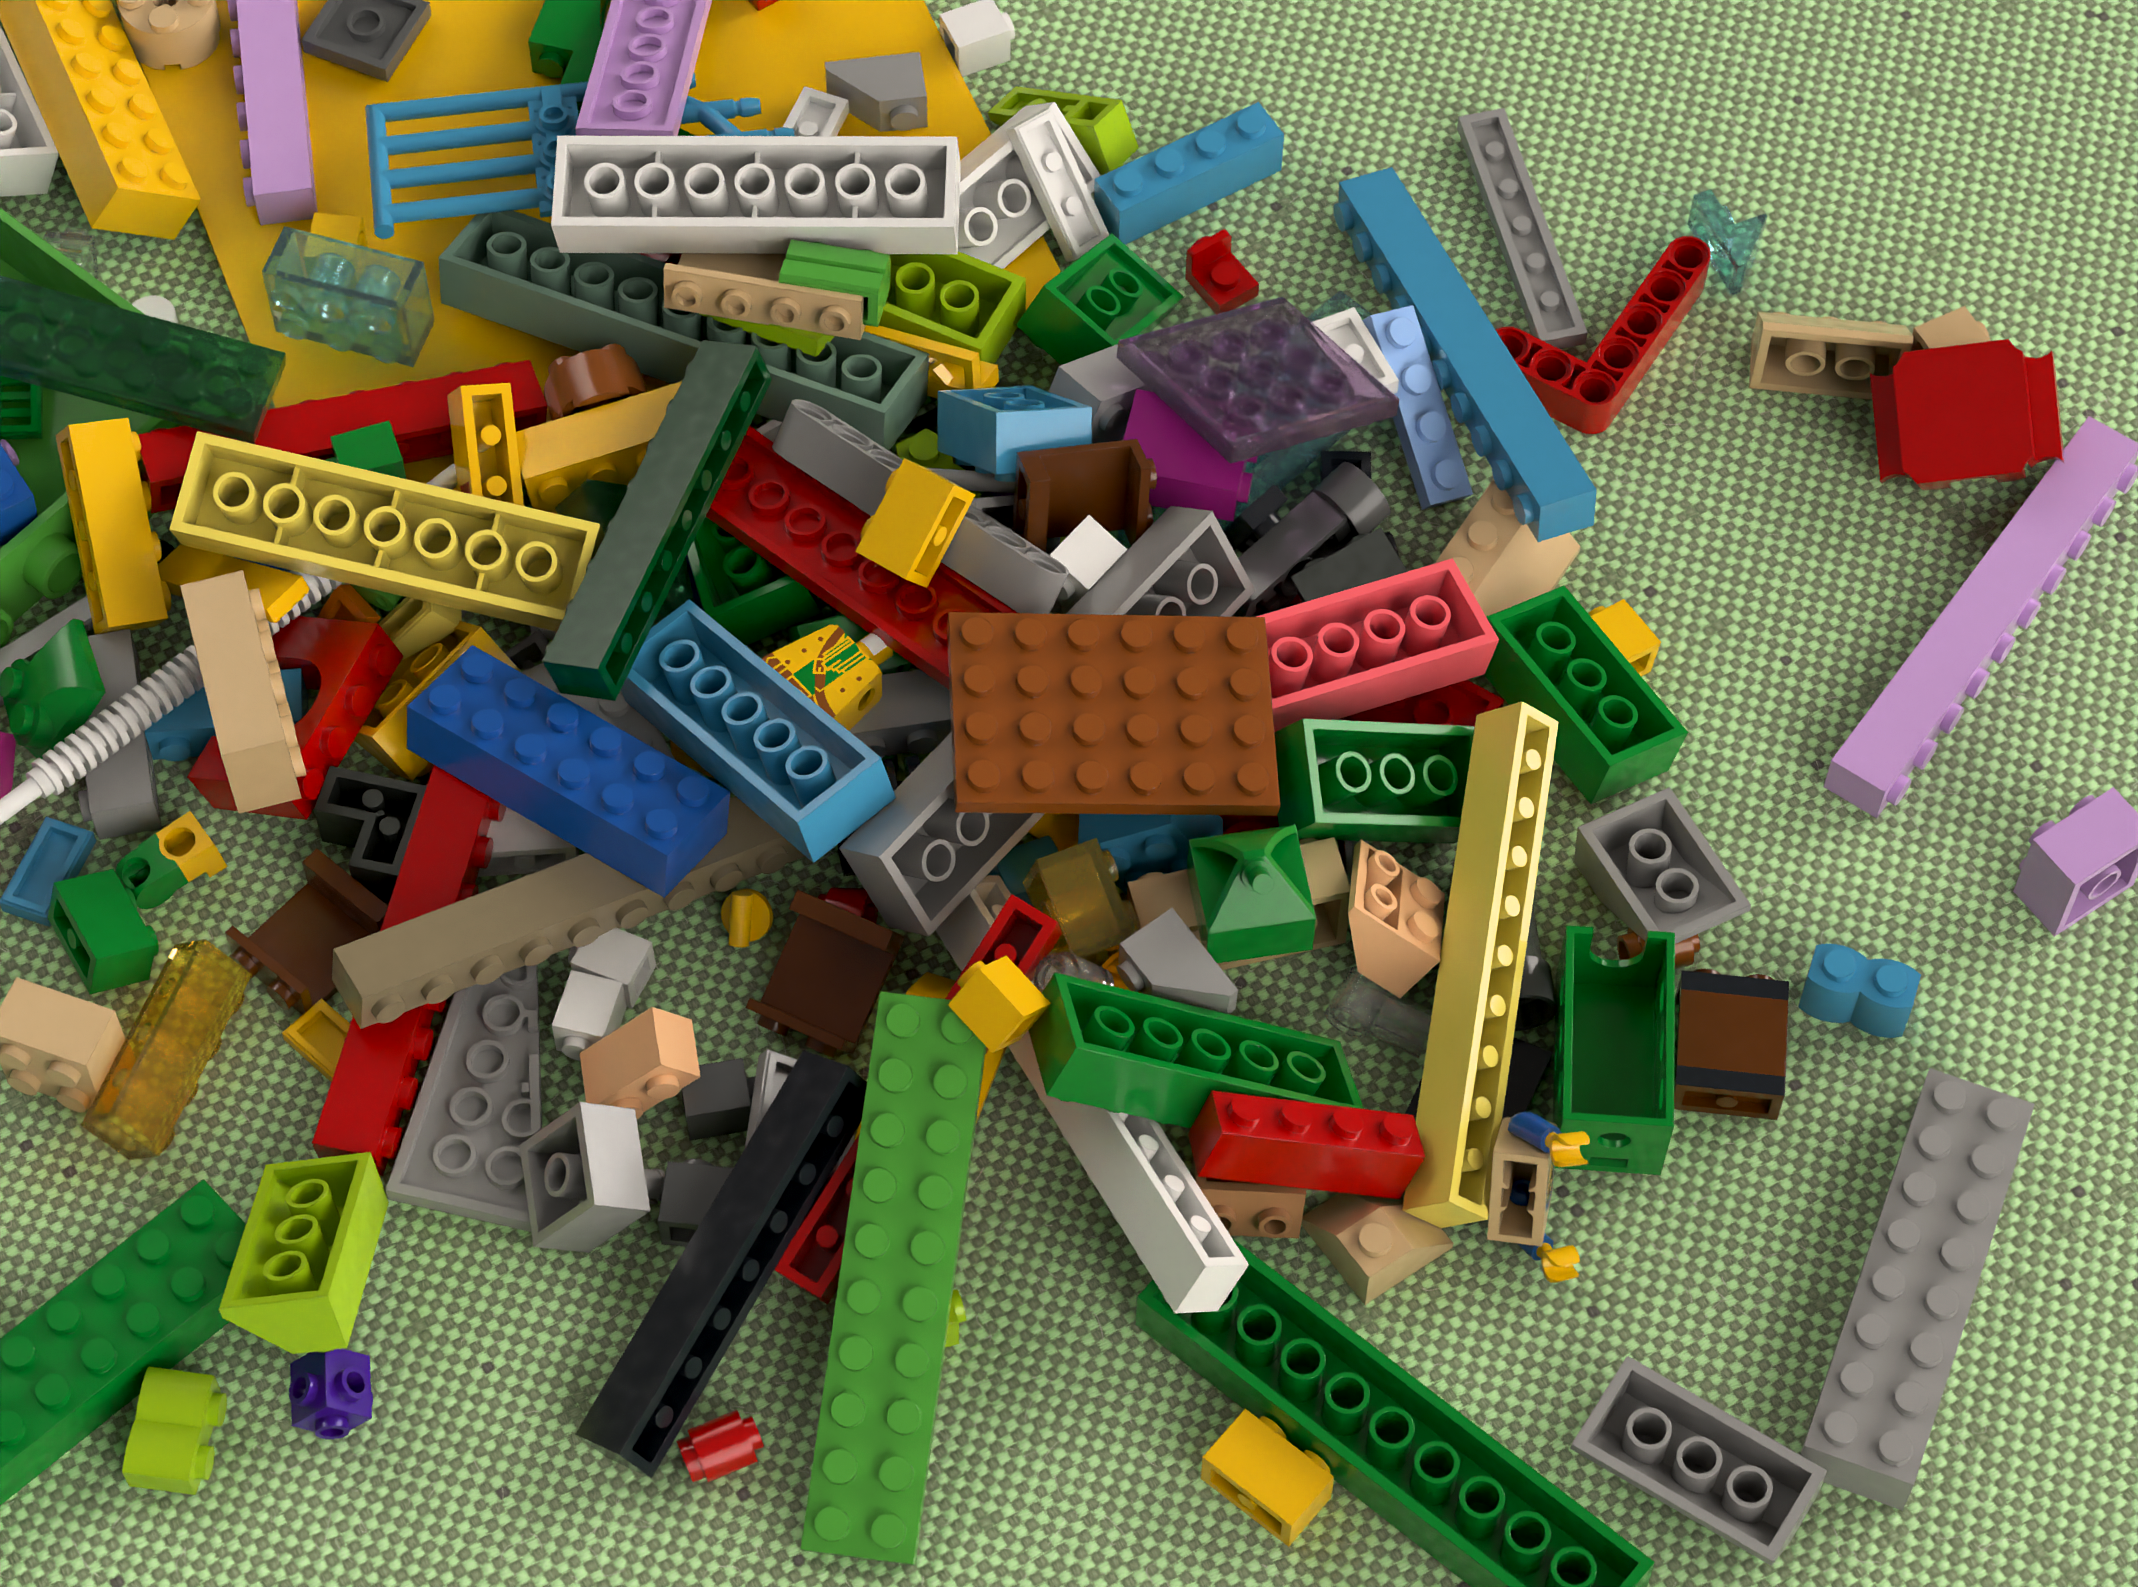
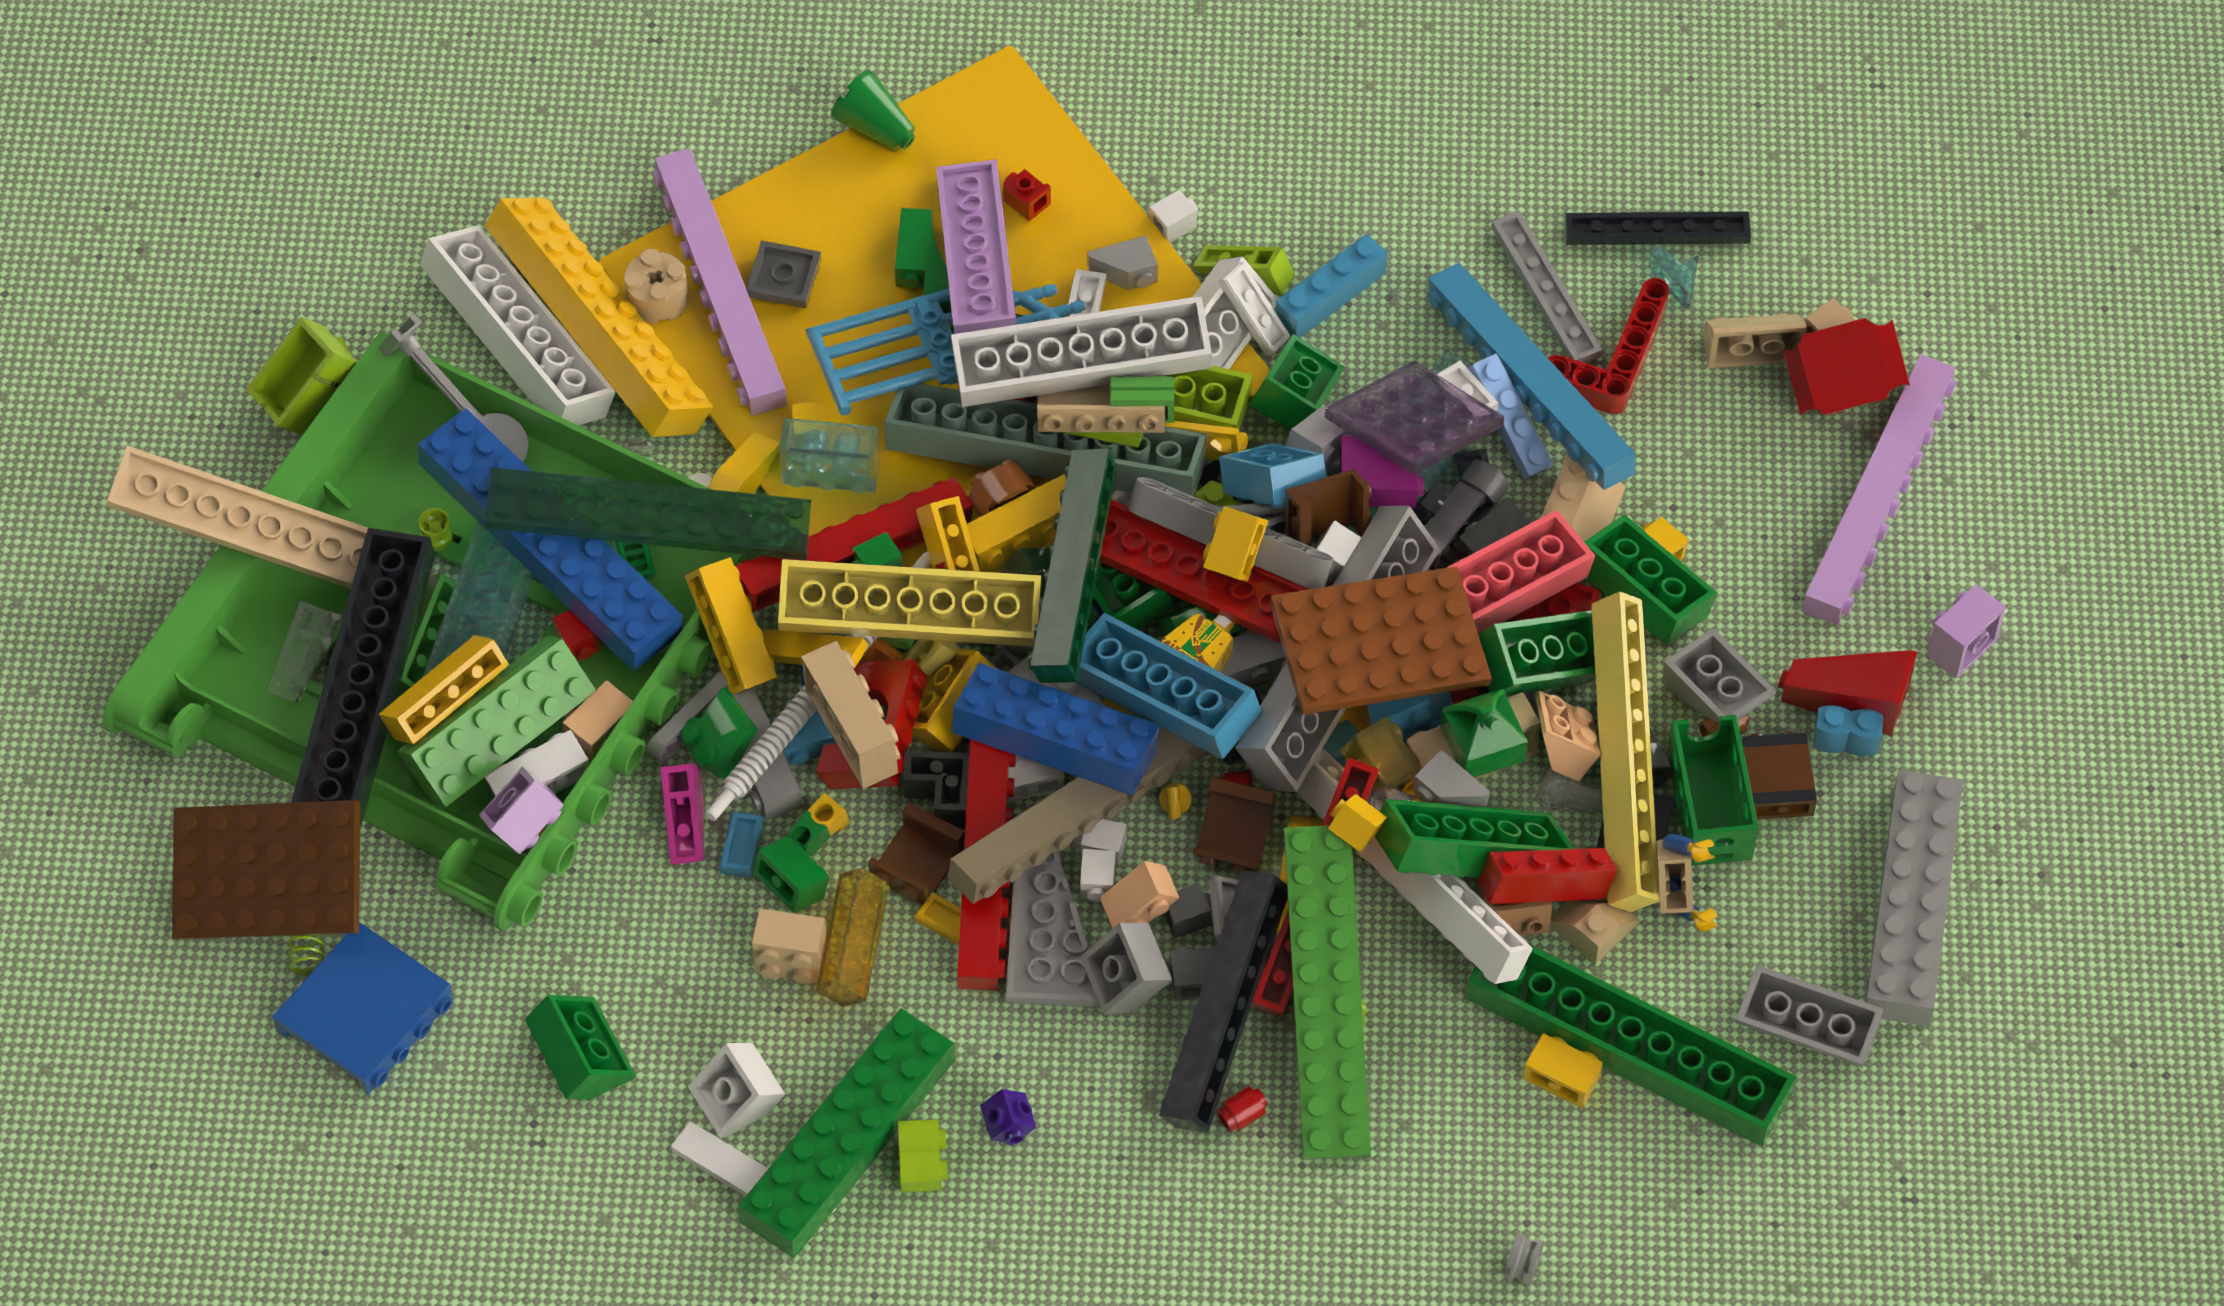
camera: 10 degrees left, 0 degrees up
lime slope [219,1152,389,1354] -> none
red bracket [1185,229,1259,317] -> none
none -> yellow slope [708,432,782,506]
none -> black plate [1565,211,1751,245]
none -> red slope [1778,650,1918,737]

